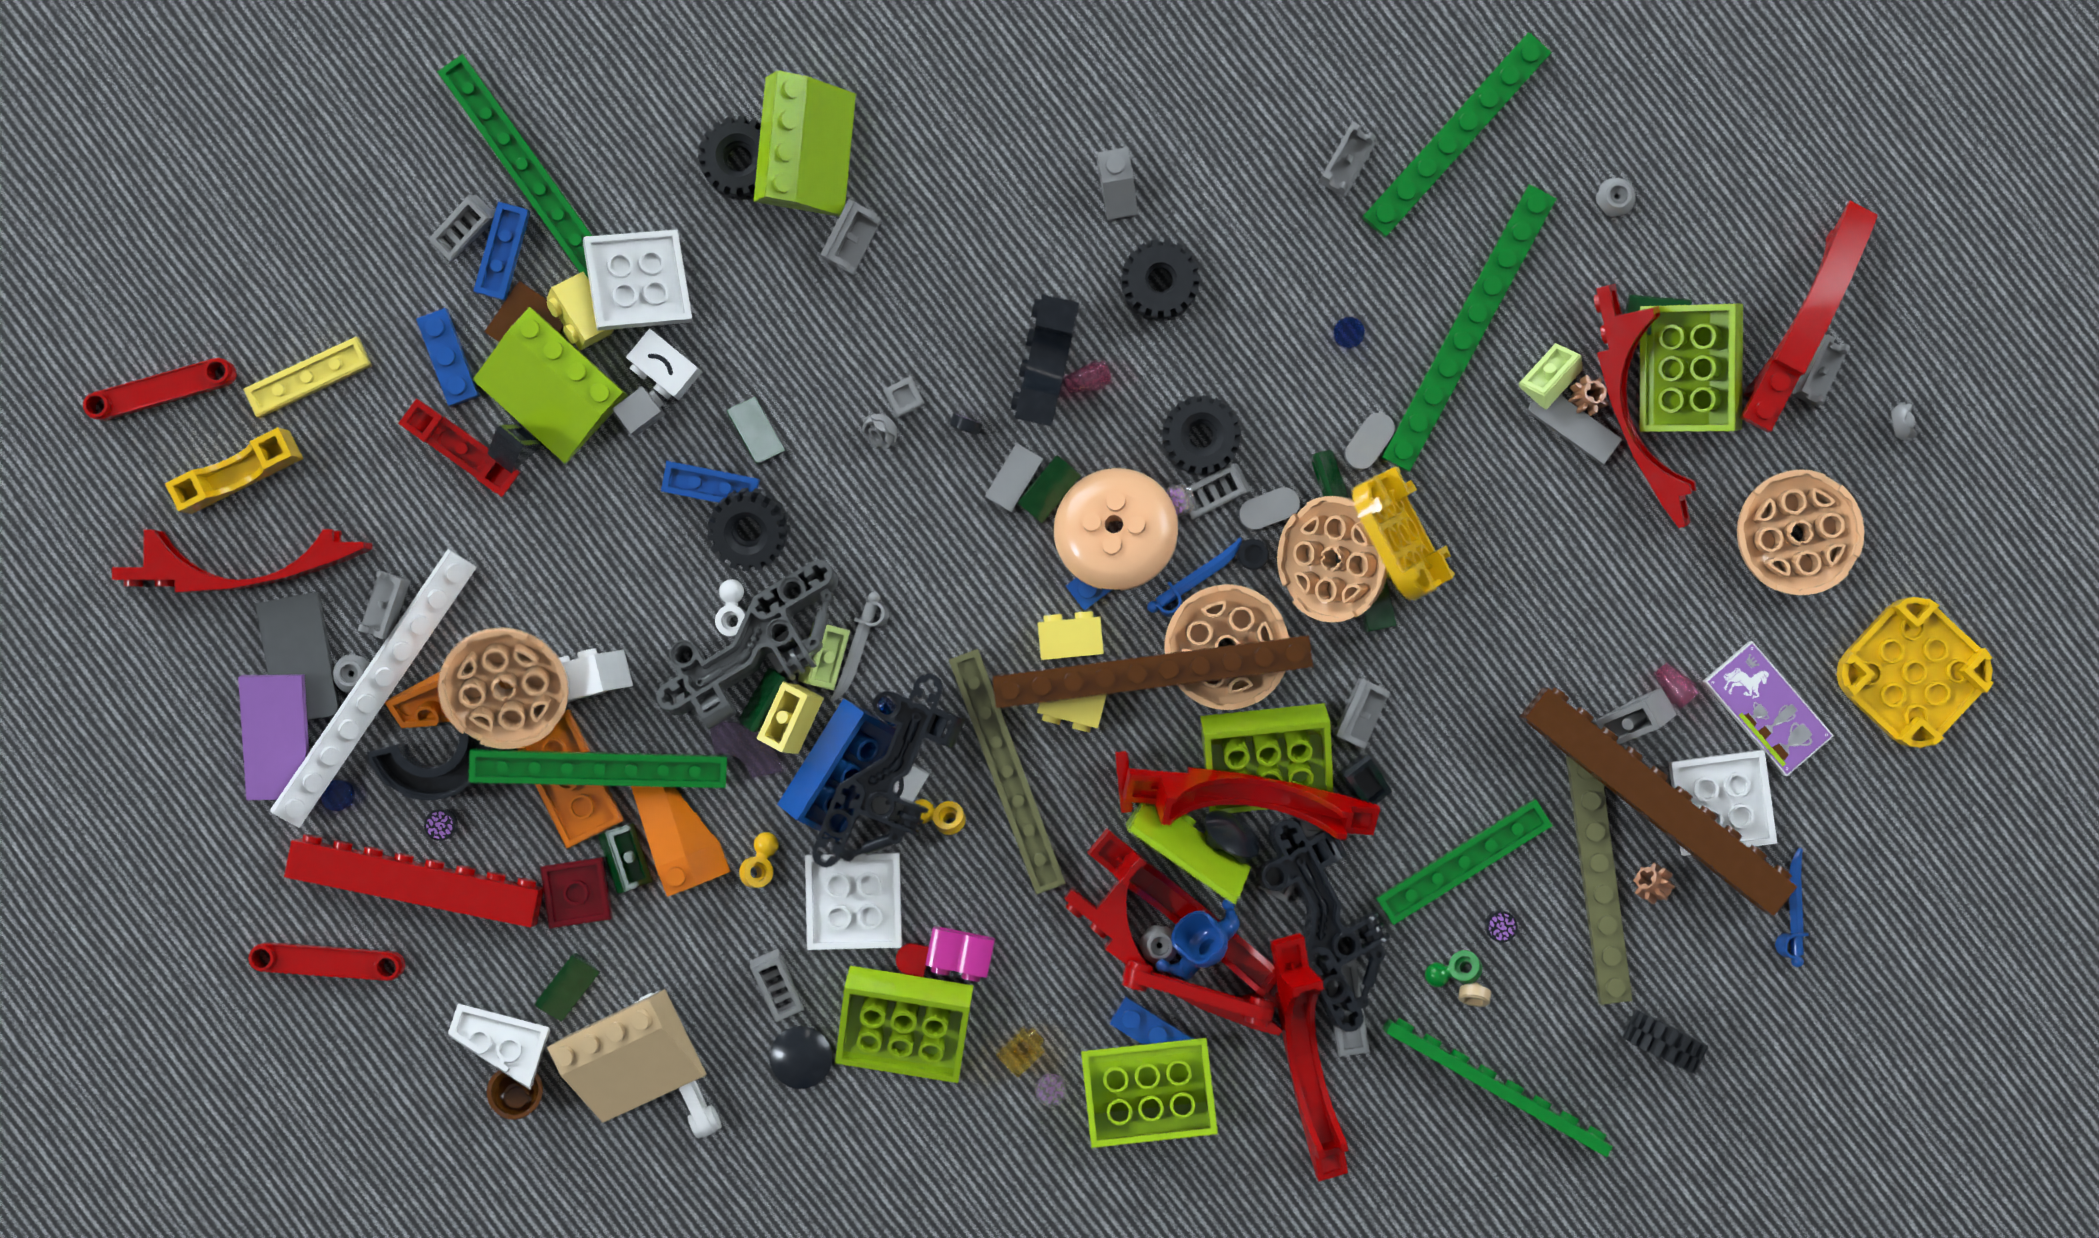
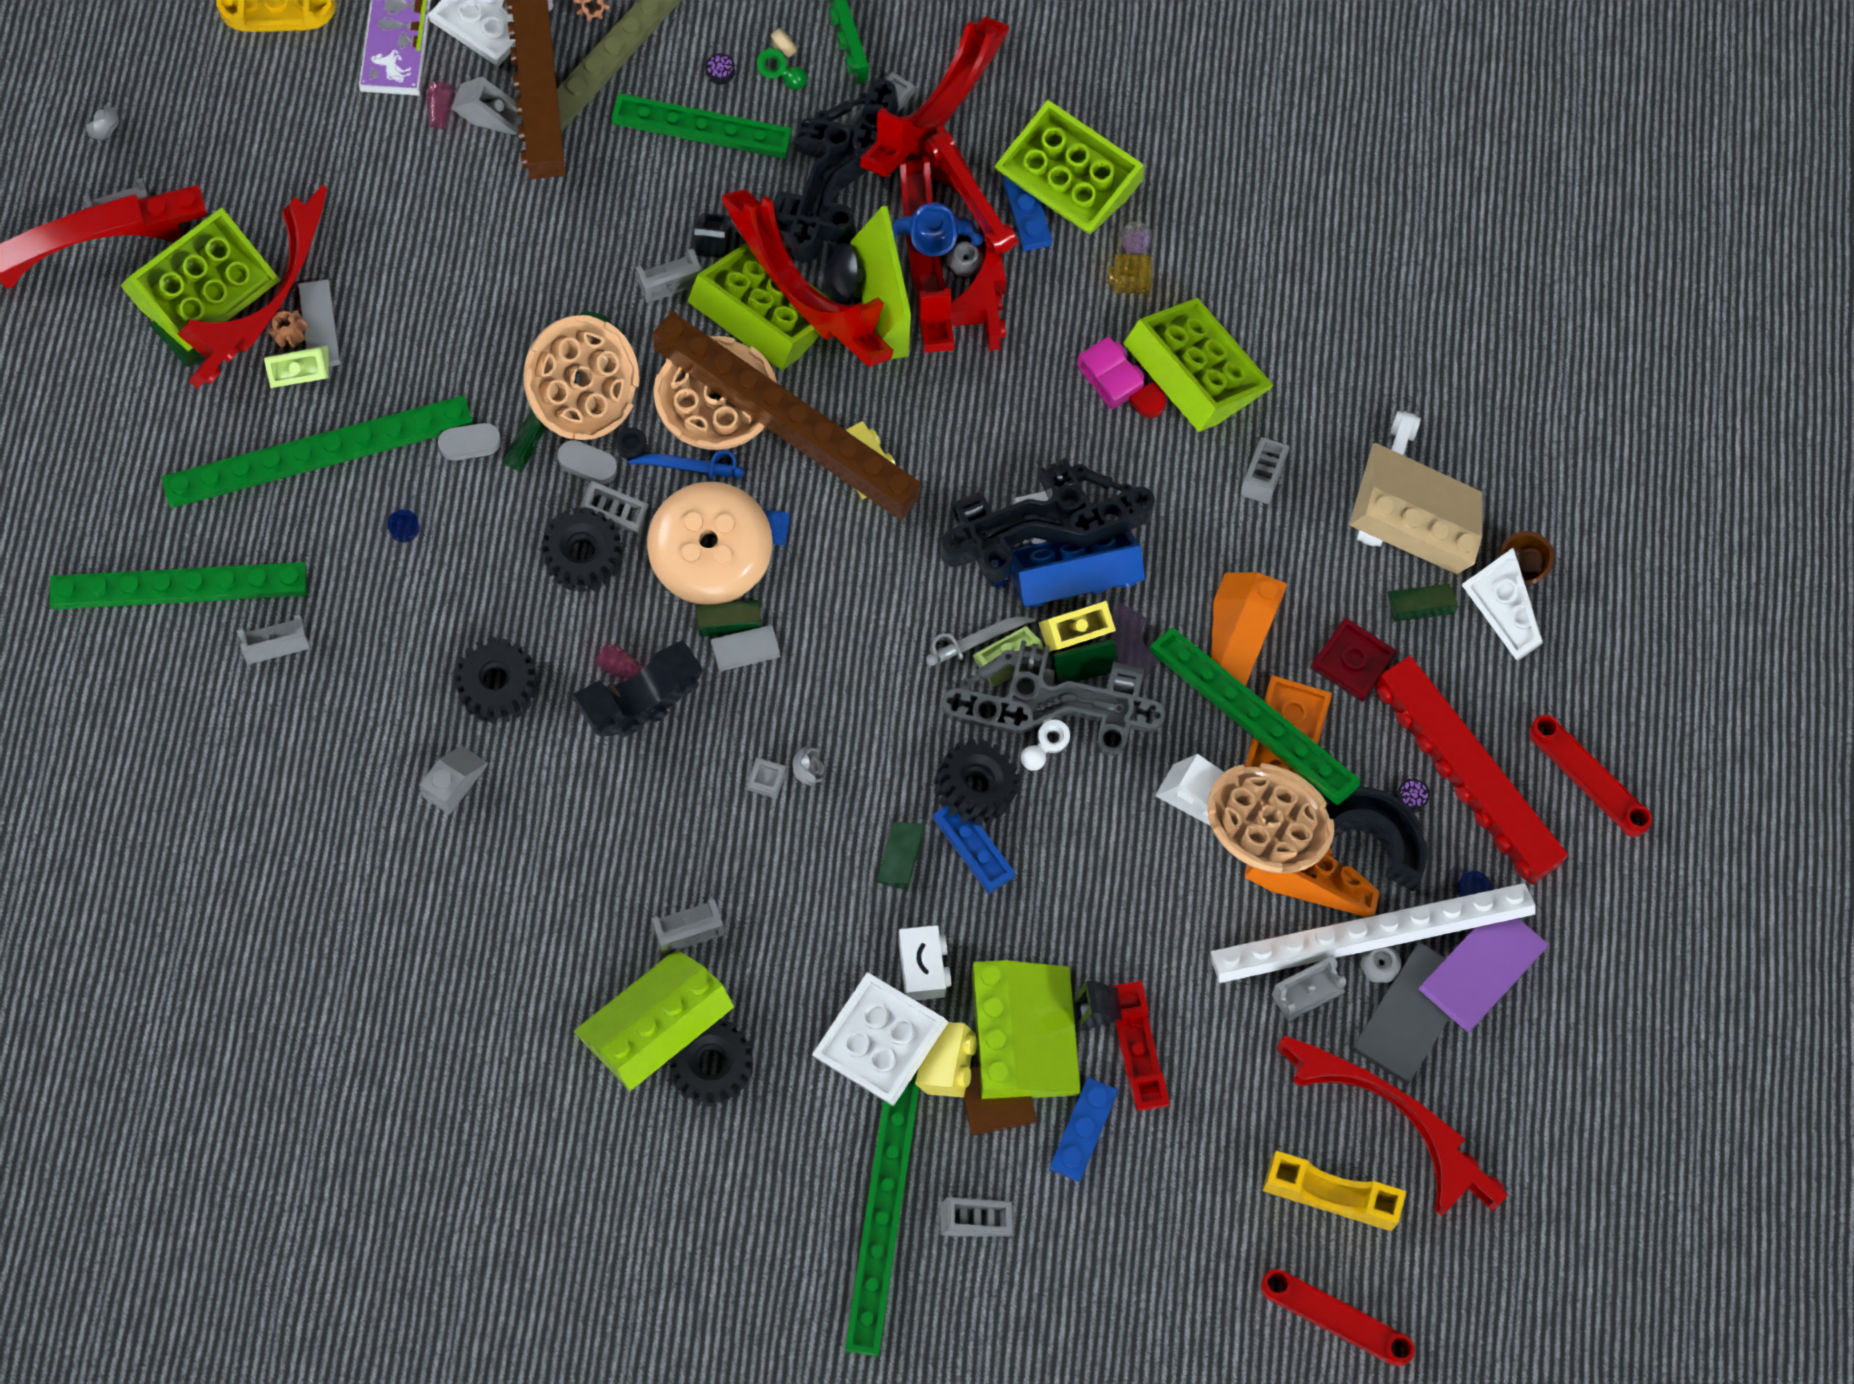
camera: 140 degrees left, 20 degrees down
light yellow tile [243,337,372,418] -> none
blue plate [473,202,531,301] -> none
dark green slope [598,823,653,894] -> none
light grey brick [612,386,666,436] -> none
yellow plate [739,832,779,888] -> none
black dish [769,1026,832,1089] -> none
white plate [805,852,902,950] -> none
yellow plate [914,799,966,835] -> none
olive plate [949,649,1066,895] -> none
black tile [950,413,982,435] -> none
light yellow brick [1038,611,1104,660] -> none
red tile [1115,751,1133,813] -> none
clear tile [1166,485,1194,517] -> none
yellow tile [1353,467,1455,601] -> none
light grey plate [1596,178,1636,217] -> none
light nougat brick [1737,470,1864,595] -> none

